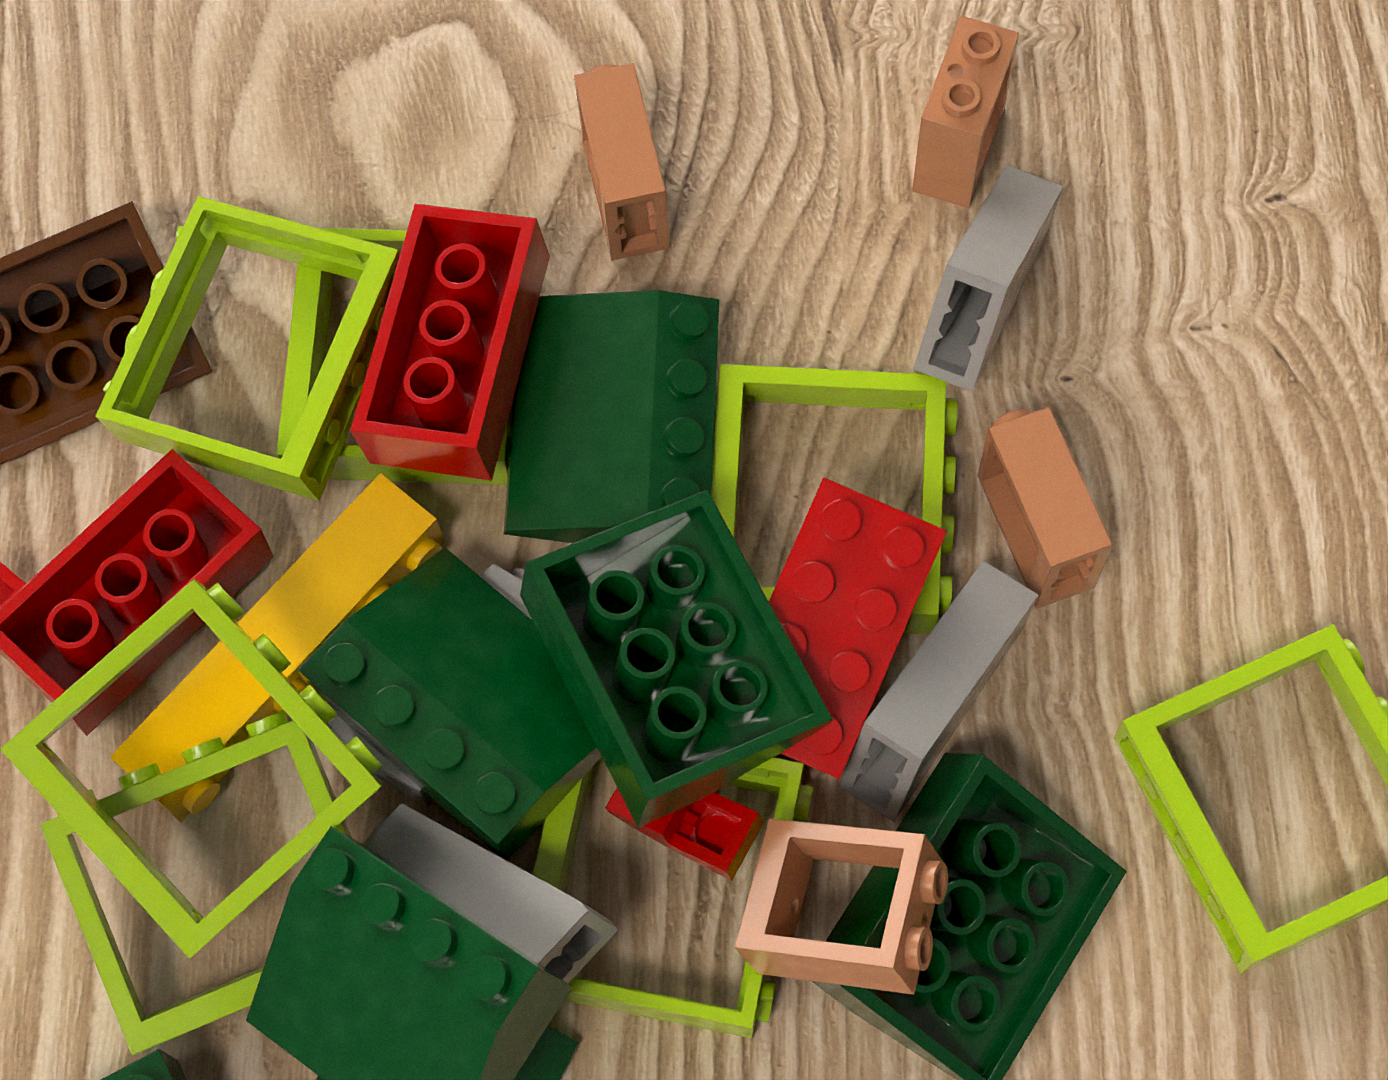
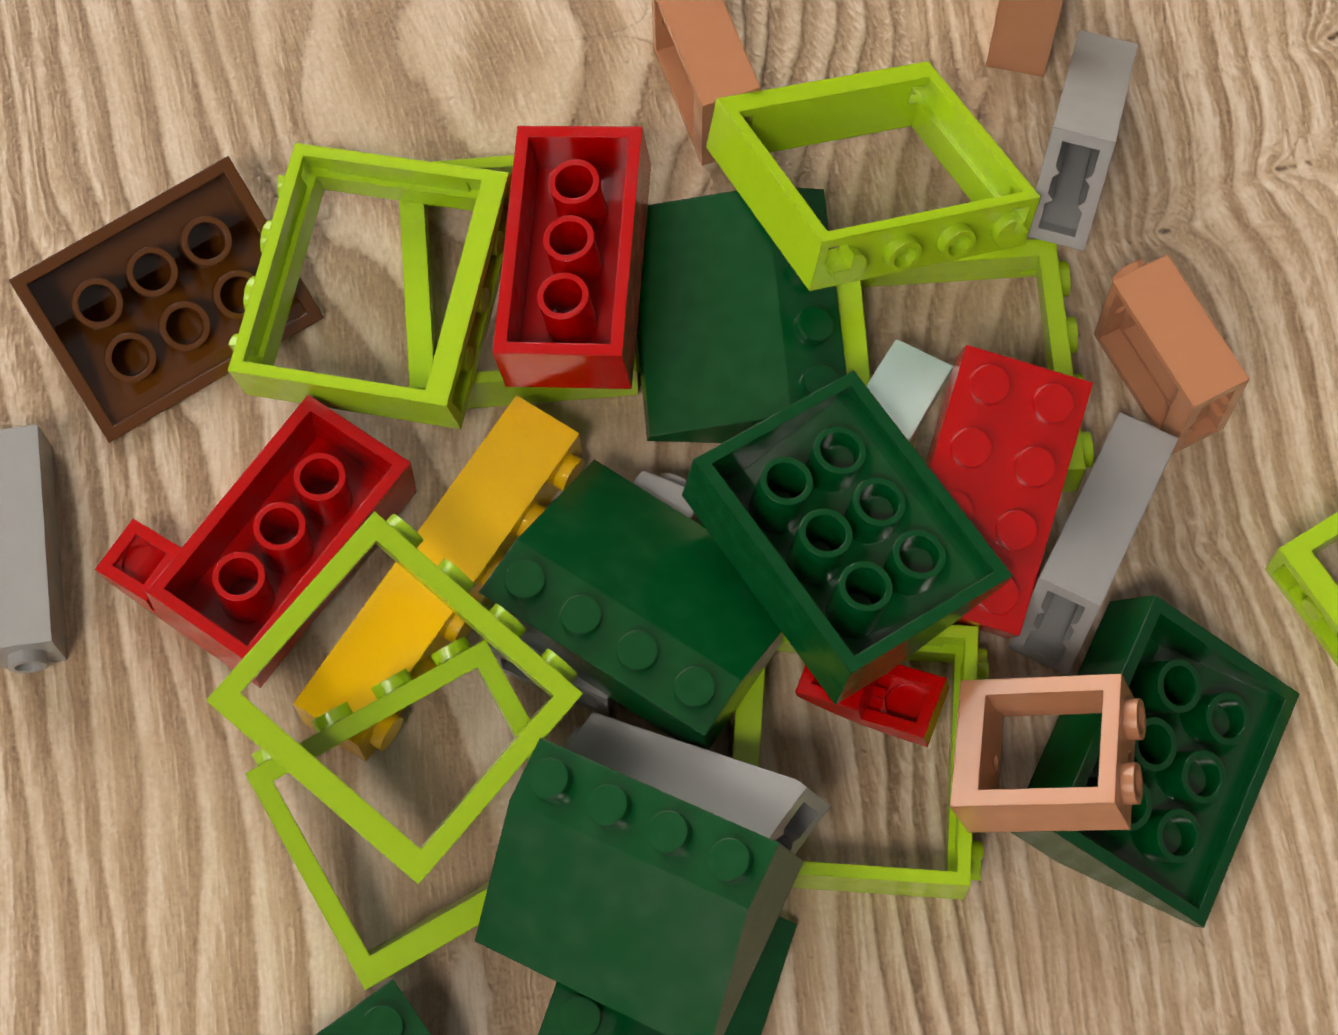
camera: 10 degrees left, 0 degrees up
none -> lime window [706,61,1041,291]
none -> light aqua slope [867,339,953,445]

